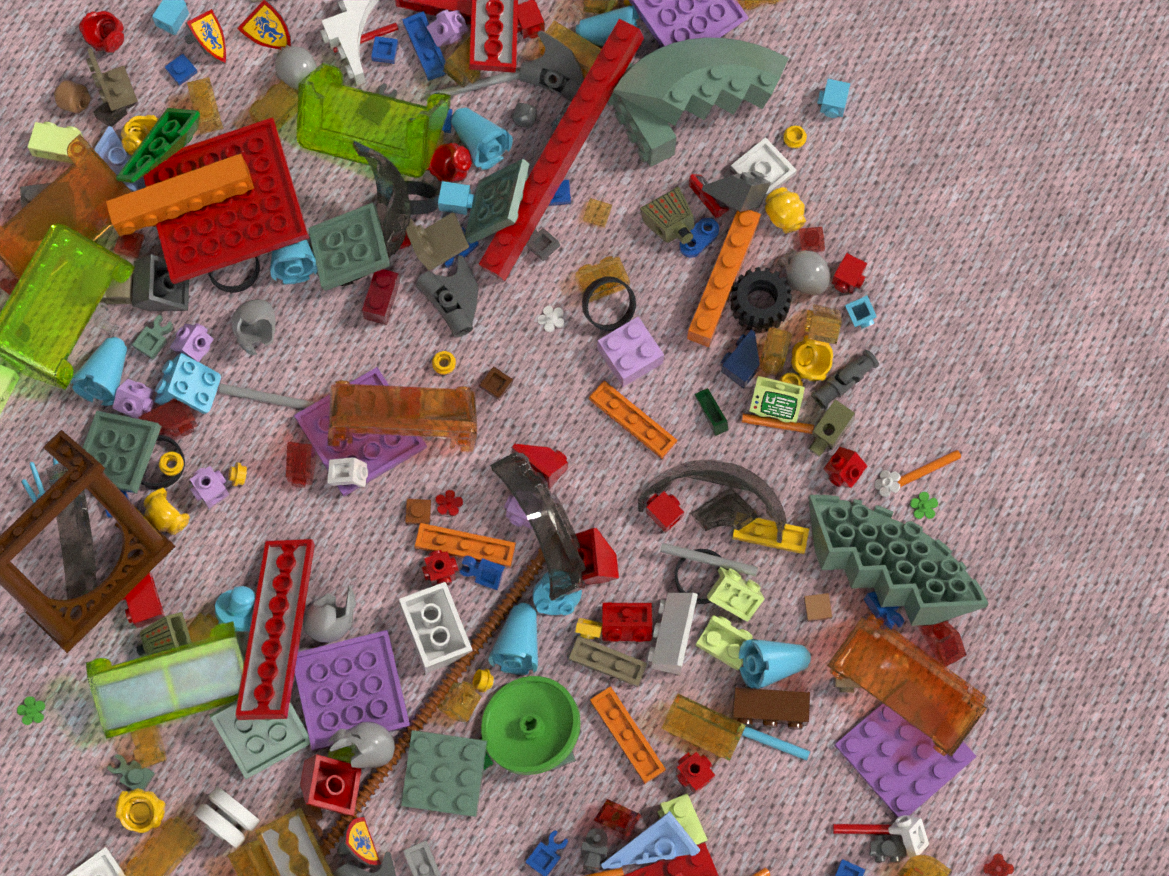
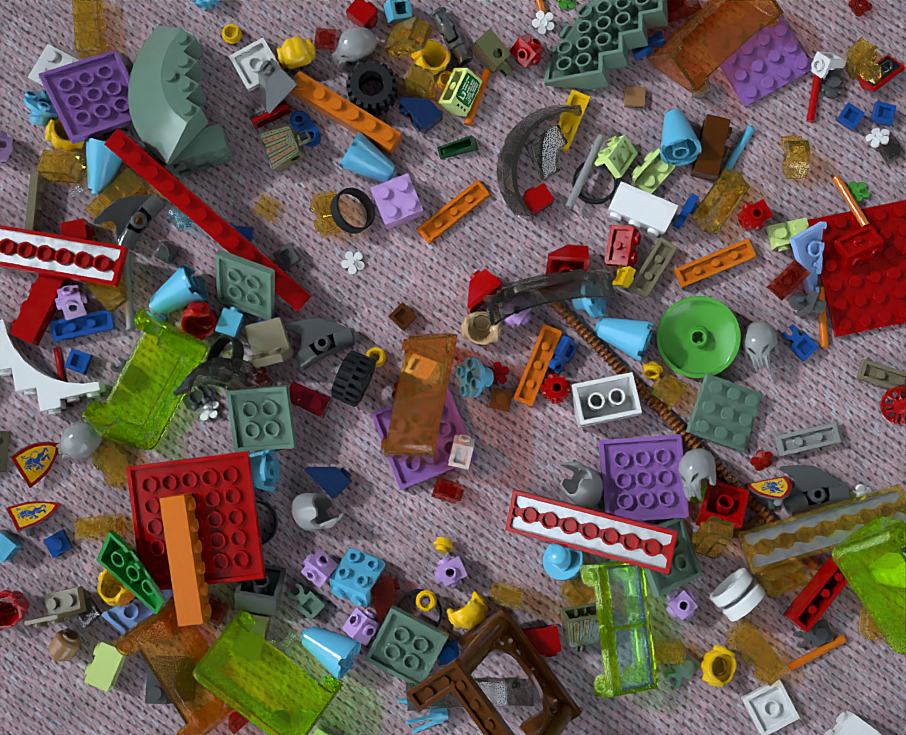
camera: 80 degrees left, 10 degrees up
light grey bar [219,384,315,410] -> none
none -> dark grey piece [182,383,213,411]
none -> white plant [196,401,219,421]
none -> dark blue slope [304,467,352,499]
none -> black tyre [331,350,376,407]
none -> medium azure cone [339,132,397,183]
none -> medium azure plate [456,357,494,398]
none -> tan hair [461,310,501,345]
none -> clear yellow brick [489,579,524,610]
none -> lavender brick [664,588,698,620]
none -> blue plate [672,193,699,230]
none -> clear yellow brick [691,516,734,559]
none -> light grey helmet [741,321,779,373]
none -> red plant [750,450,773,471]
none -> clear yellow brick [780,135,810,179]

